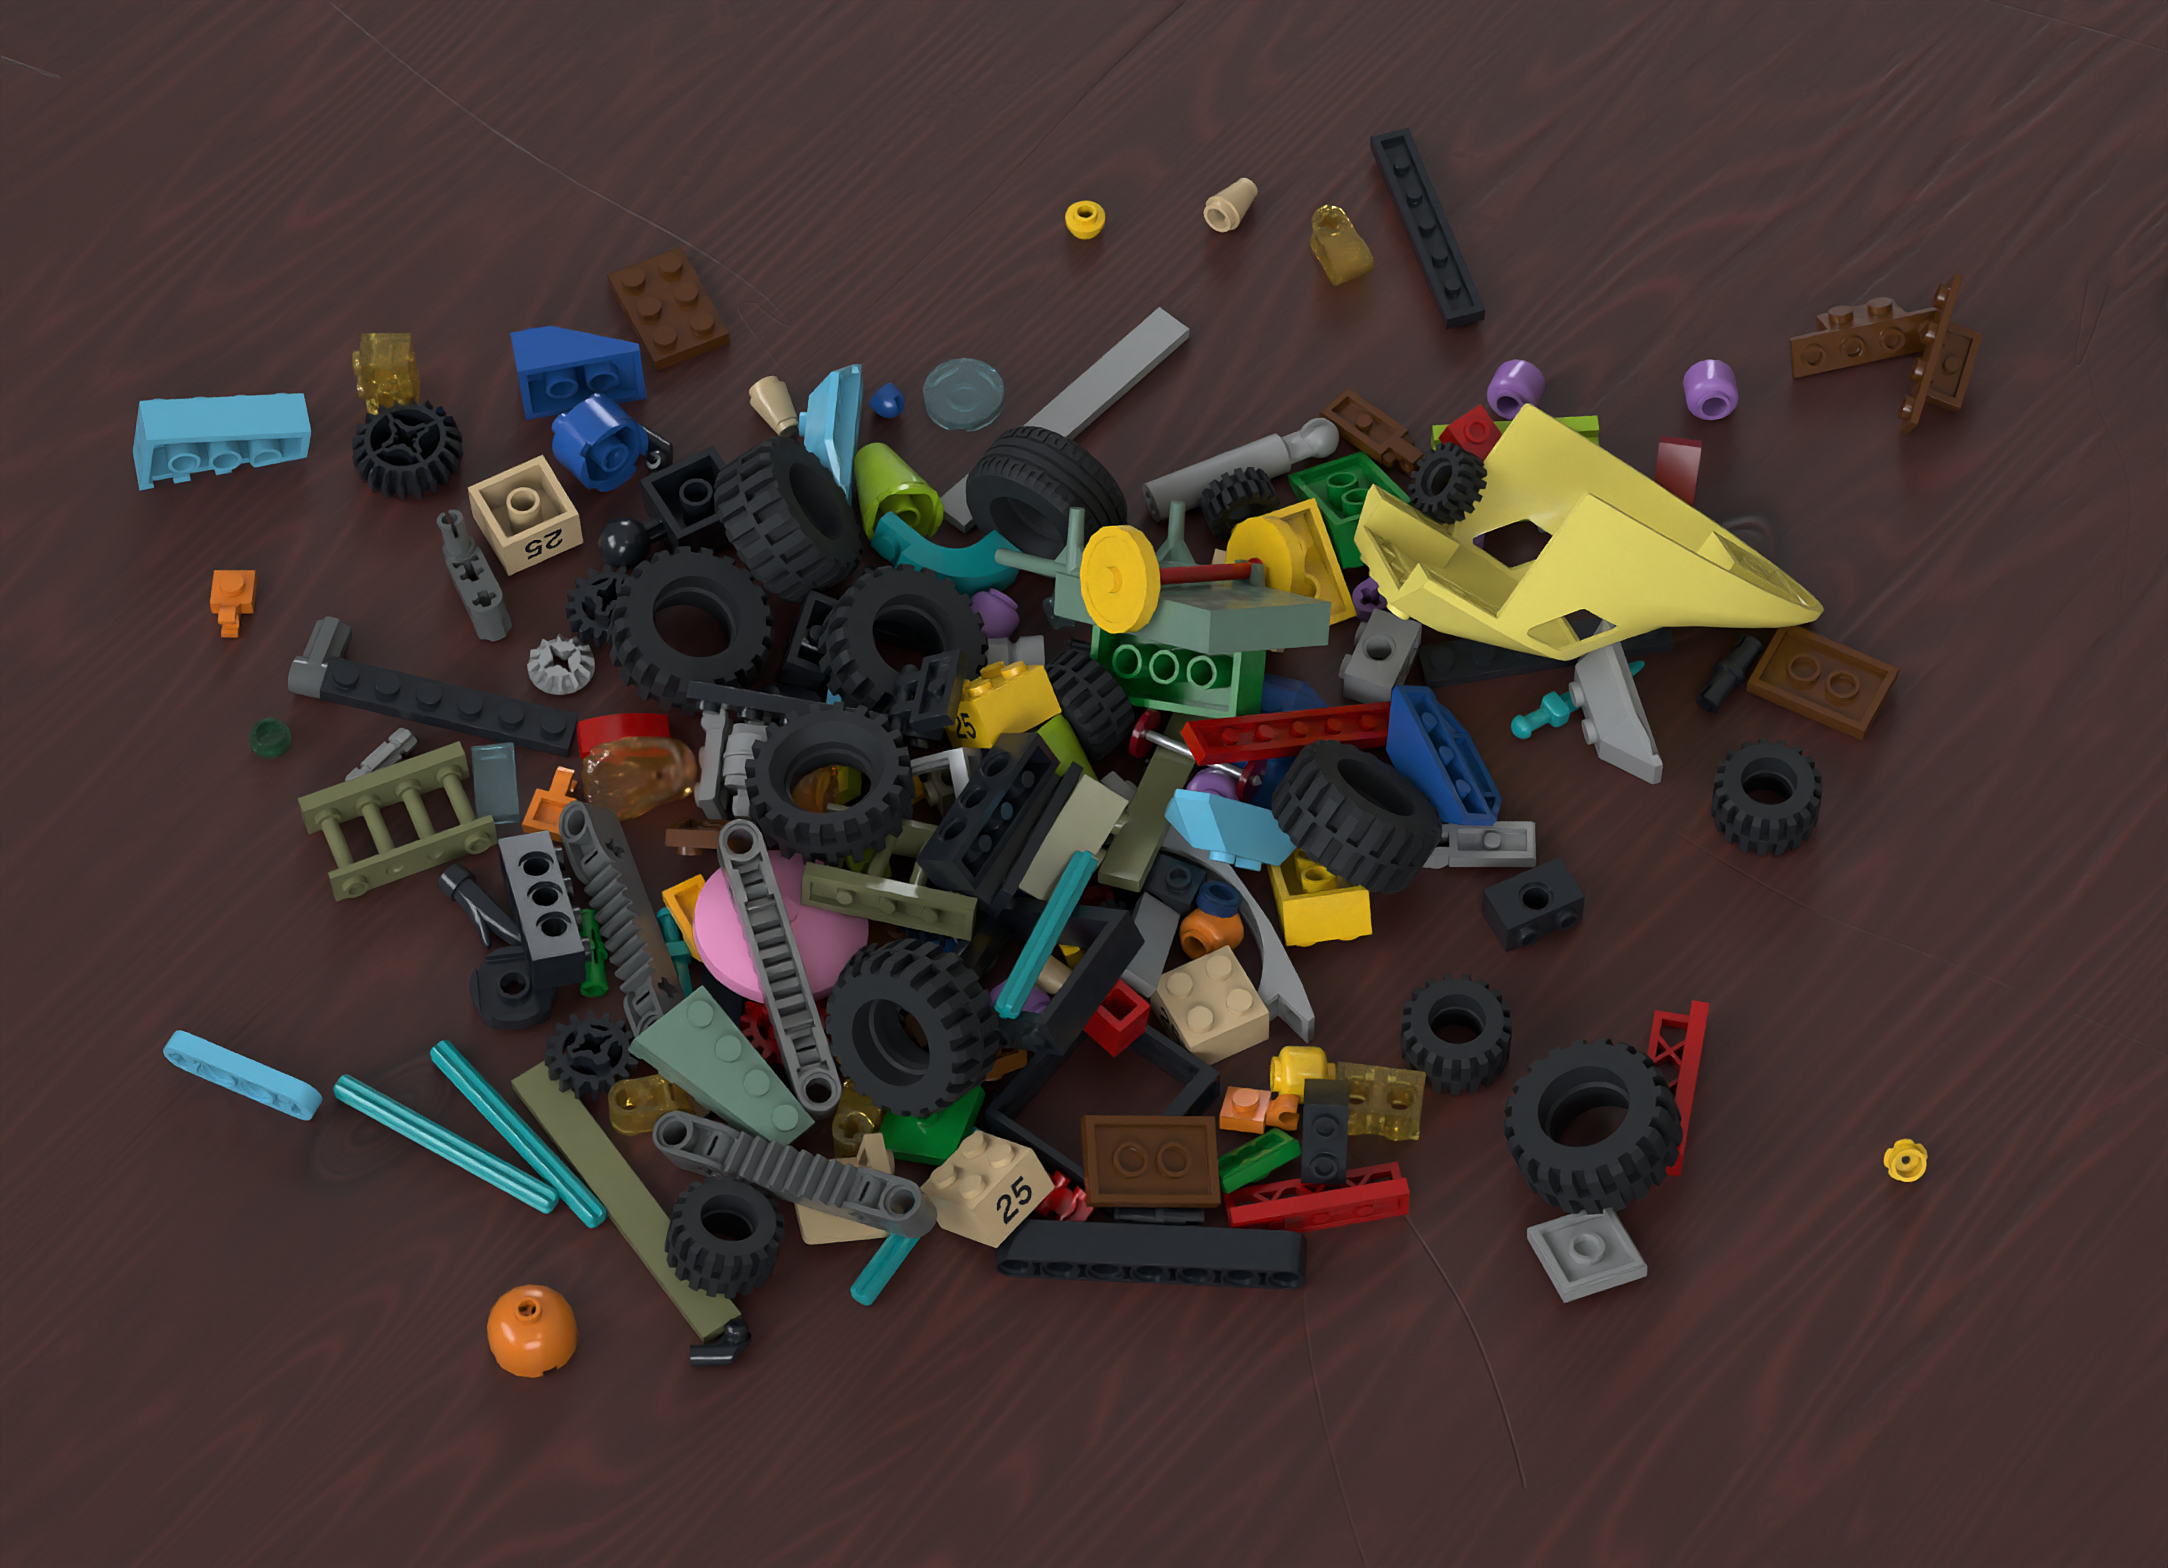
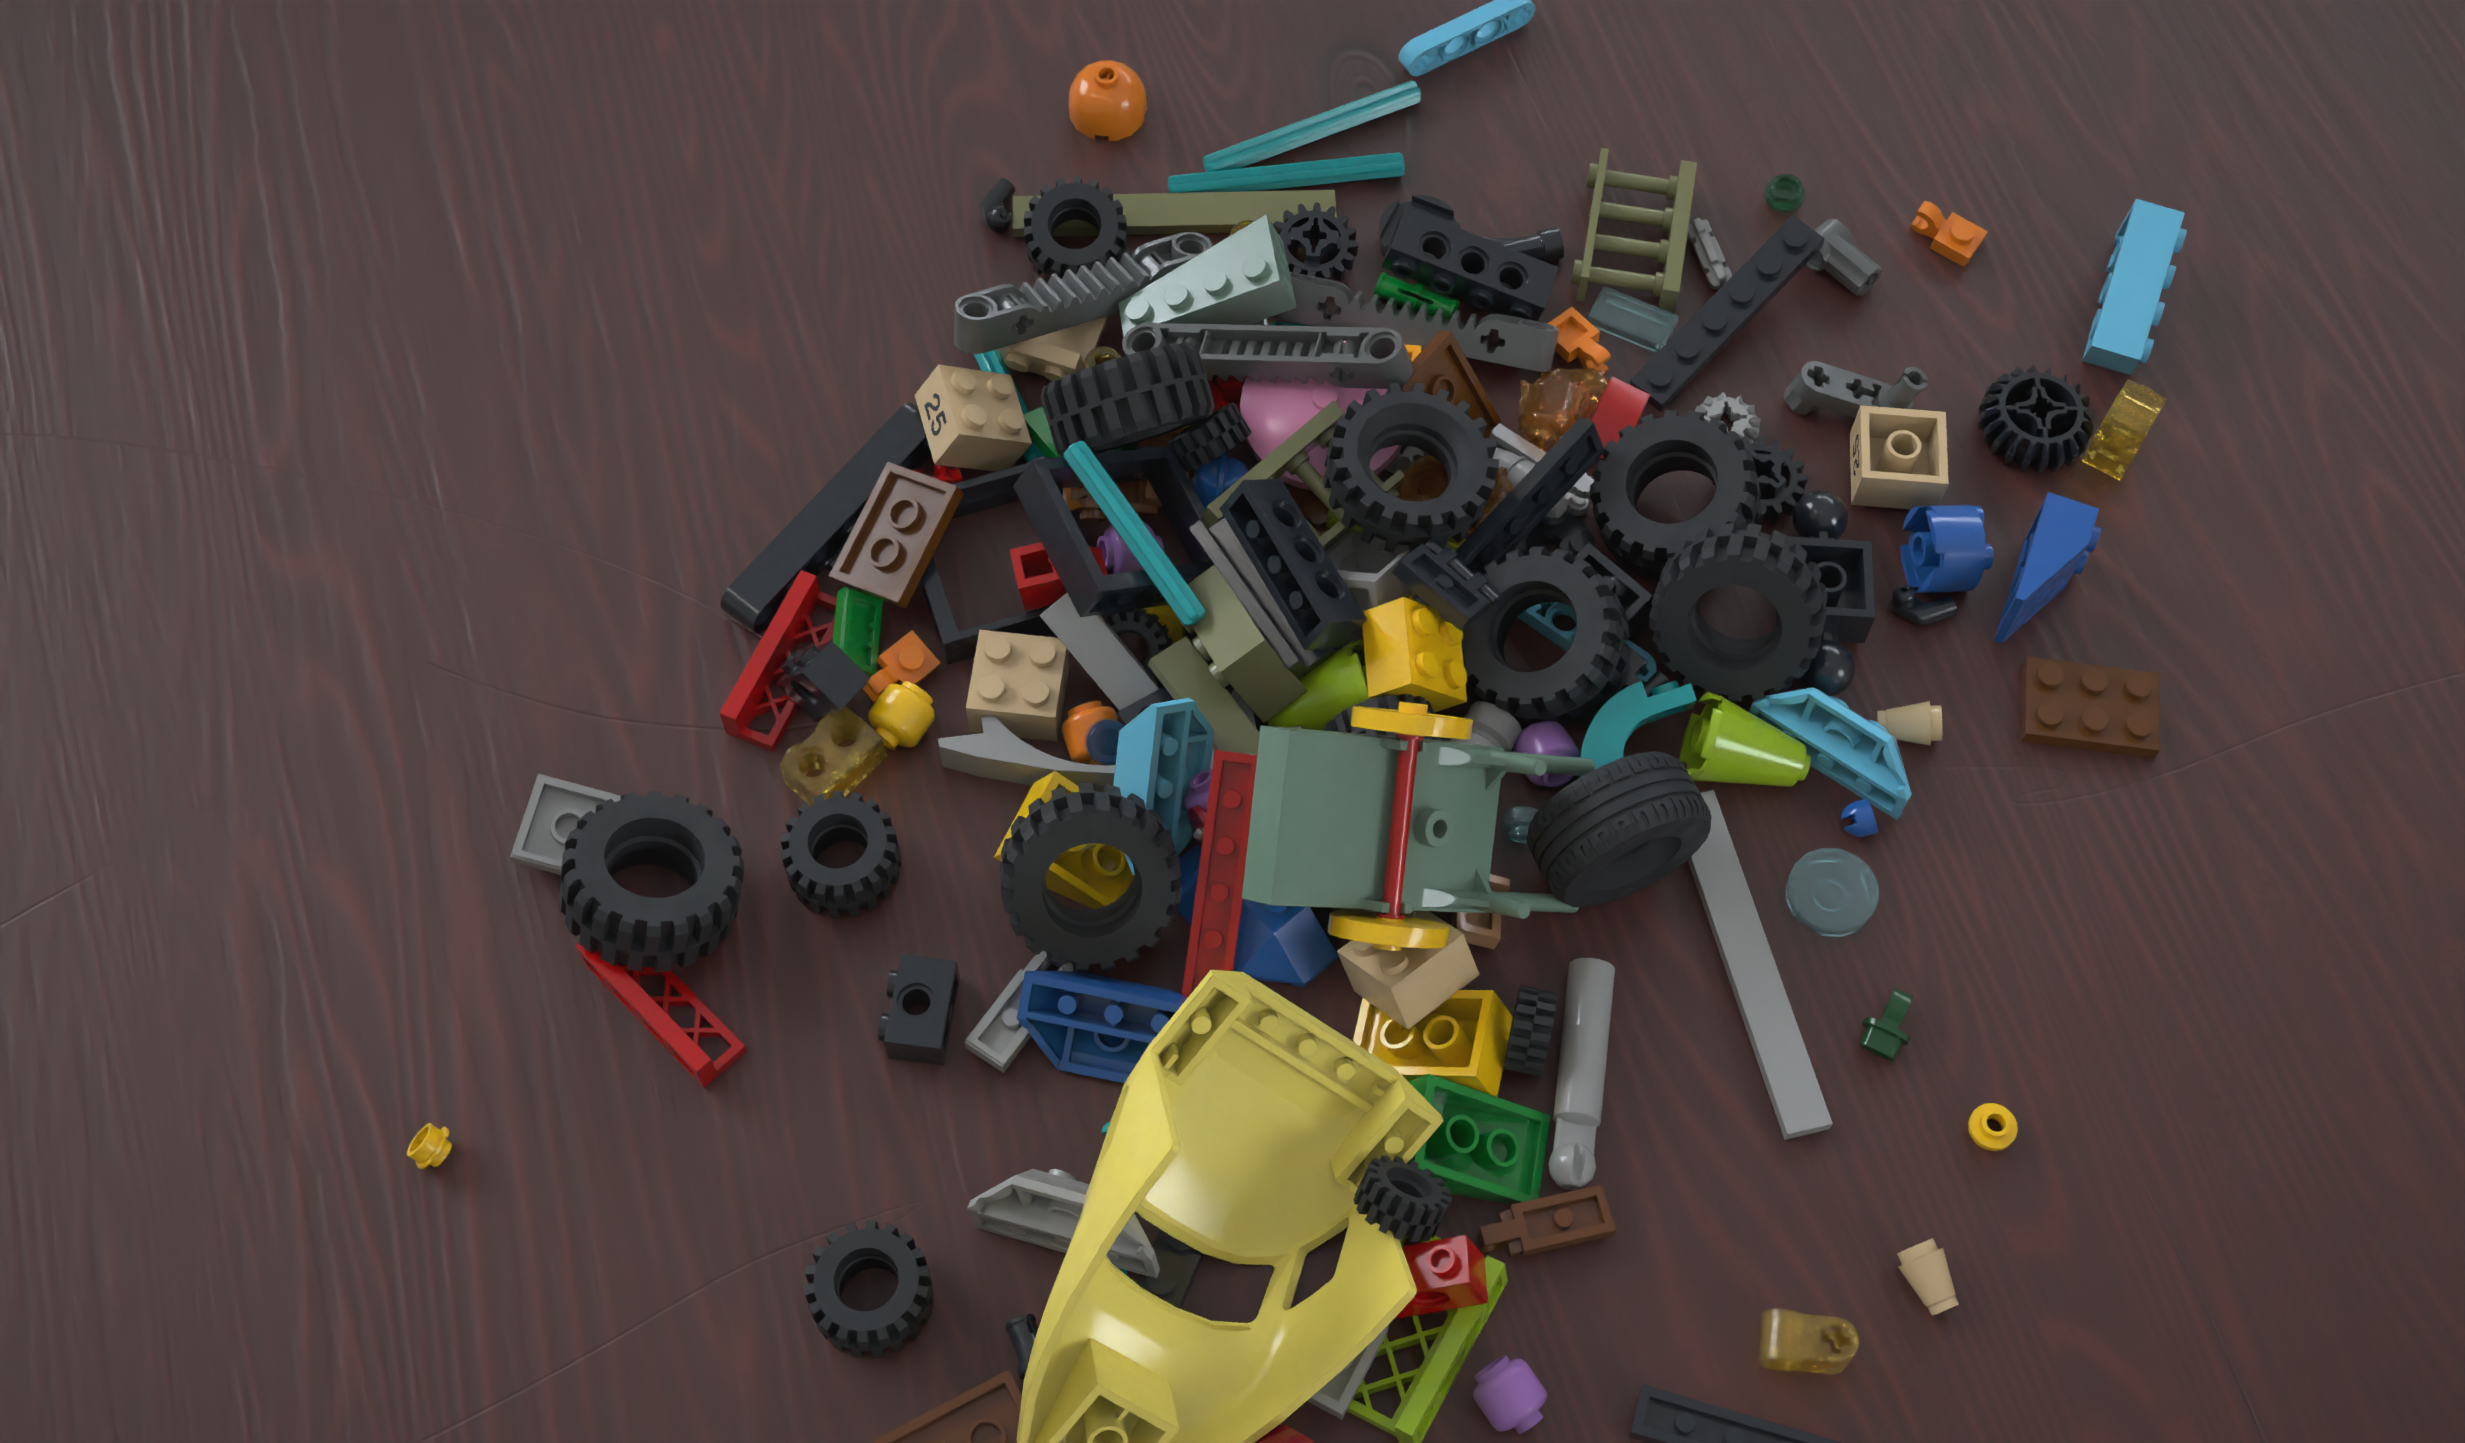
camera: 120 degrees right, 5 degrees up
none -> dark green piece [1859,988,1913,1061]

